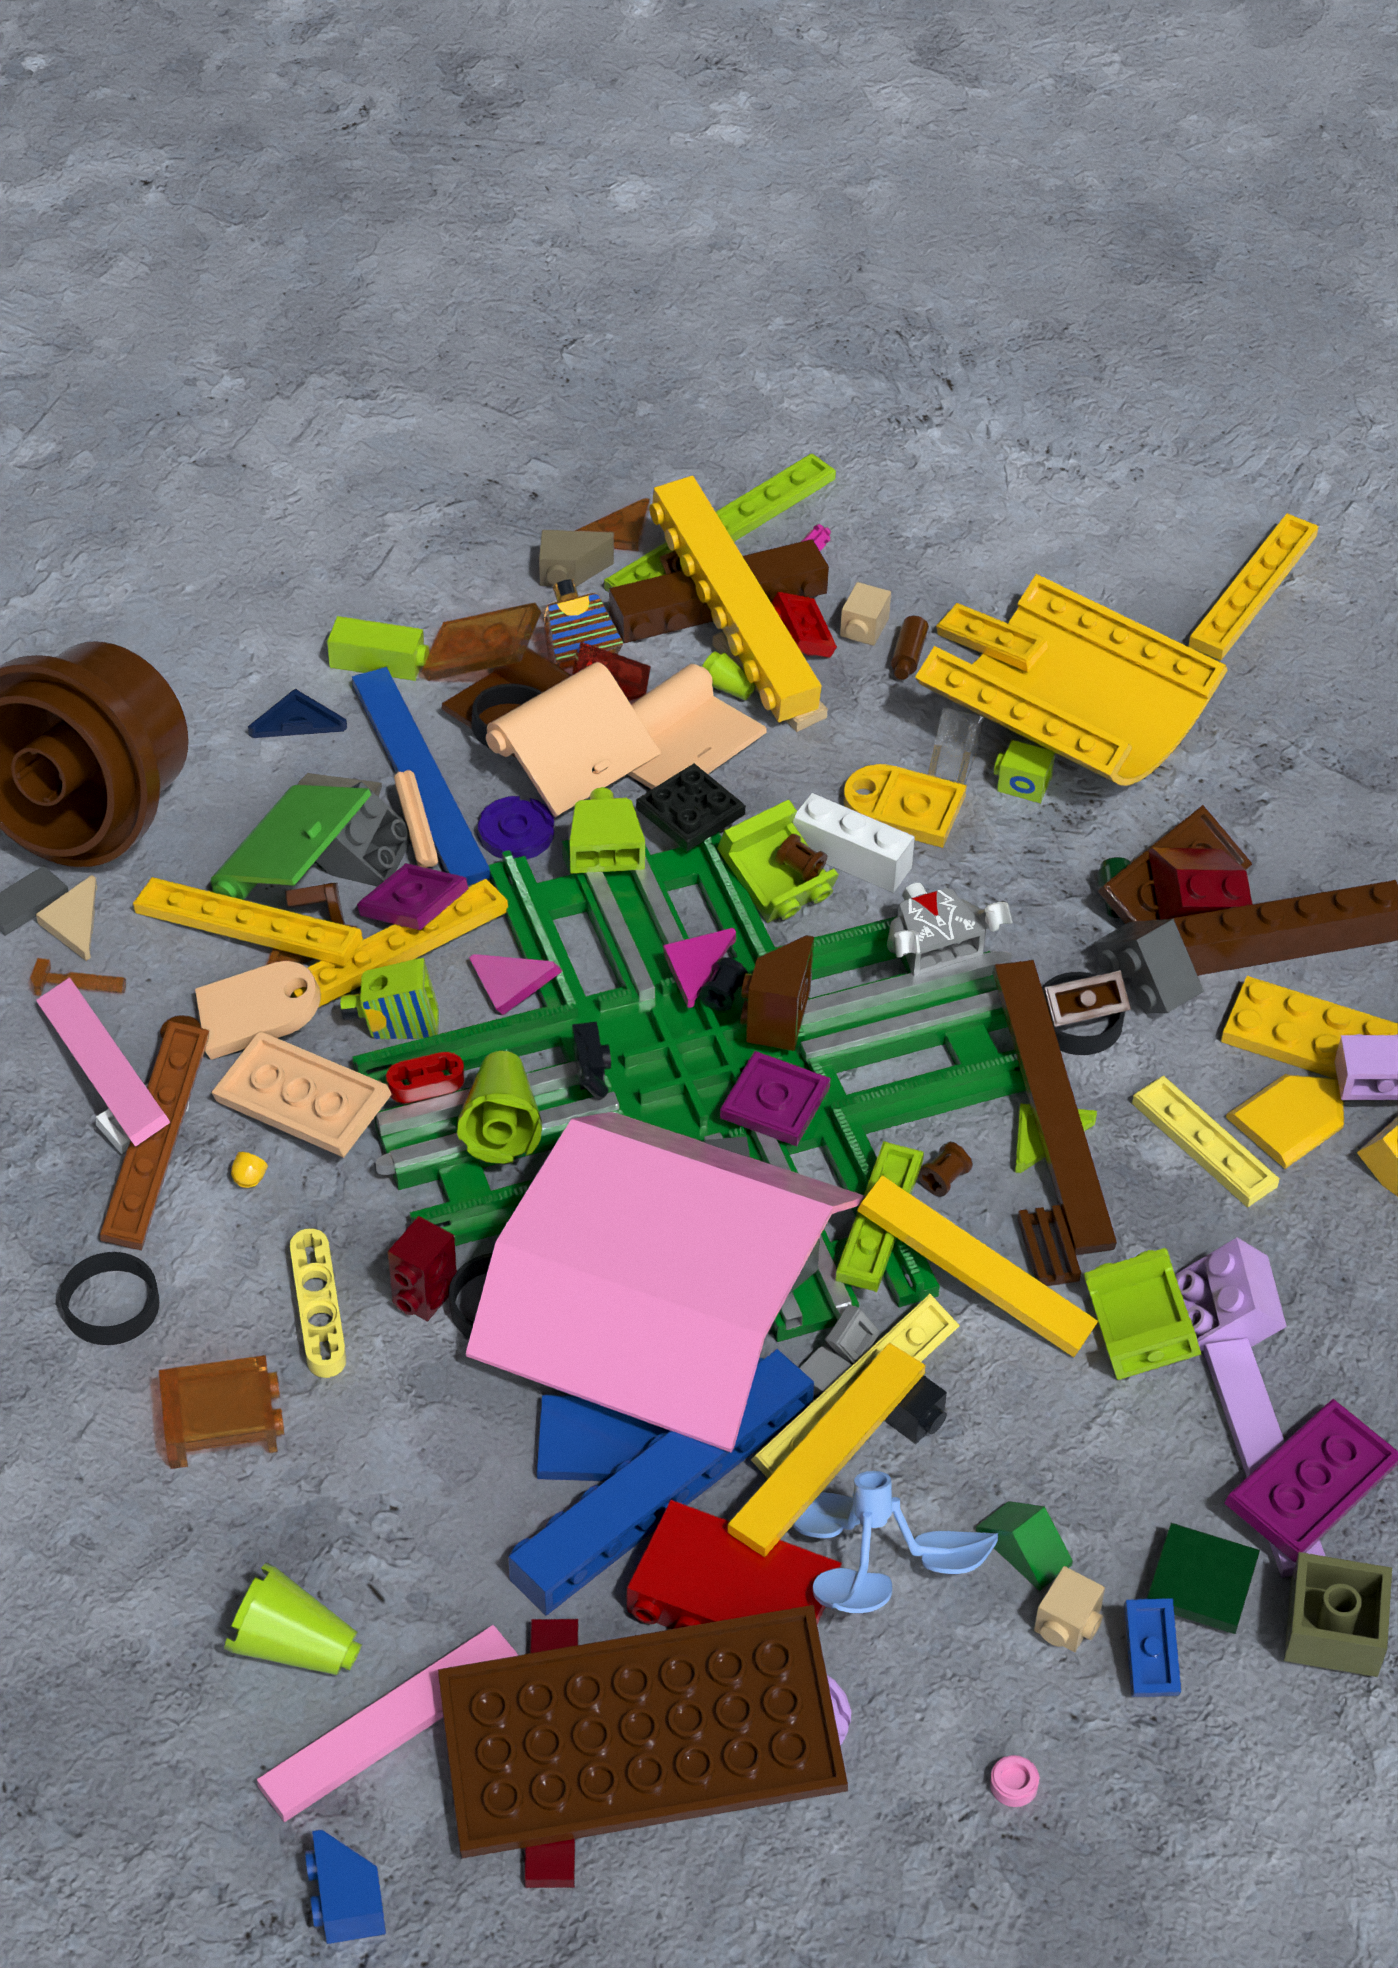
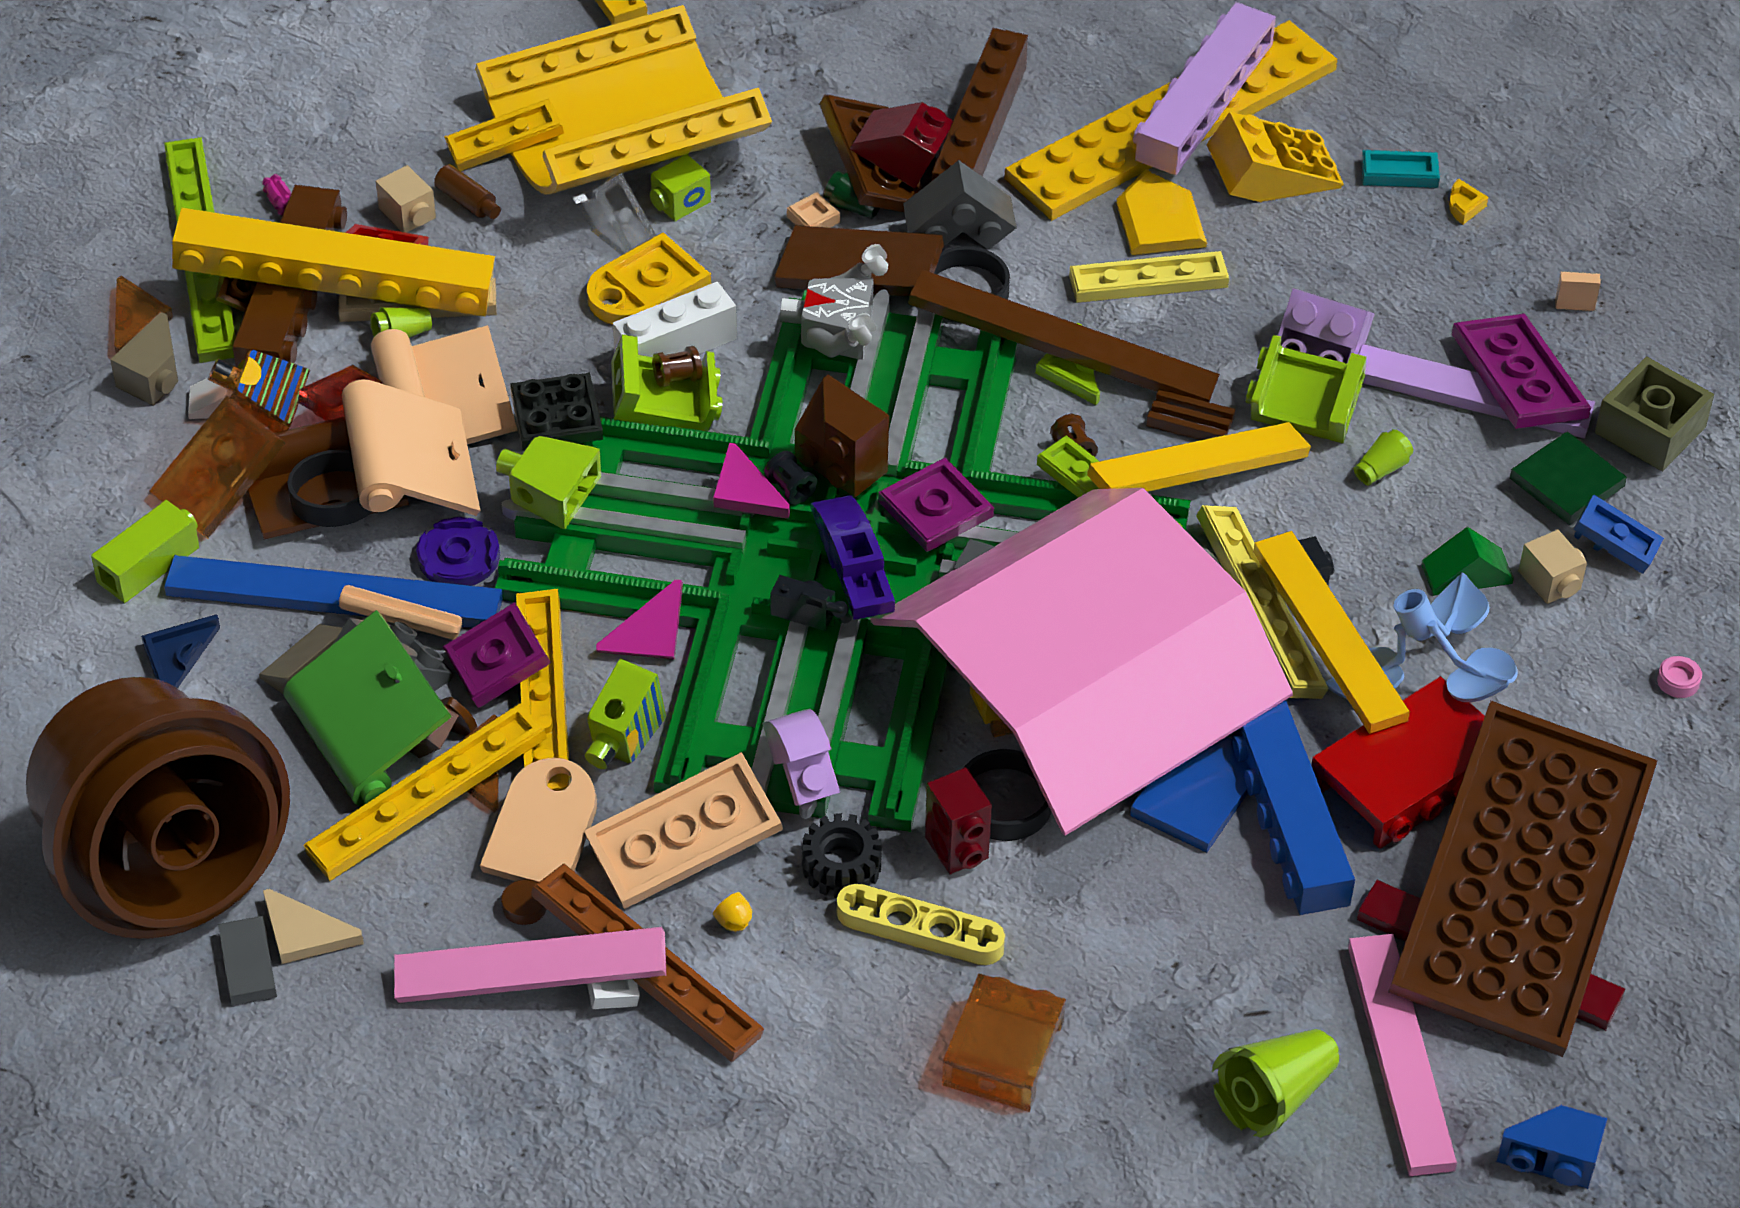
camera: 60 degrees left, 0 degrees up
clear orange piece [30,958,126,995] -> none
black tyre [60,1252,160,1345] -> none
red beam [386,1052,465,1103] -> none
lime cone [457,1051,542,1164] -> none
slope [1042,971,1131,1027] -> none
none -> lavender brick [762,709,840,806]
none -> reddish brown tile [774,225,944,297]
none -> light nougat tile [787,192,840,228]
none -> black tyre [802,813,882,898]
none -> dark purple slope [811,495,895,620]
none -> lime cone [1354,429,1414,486]

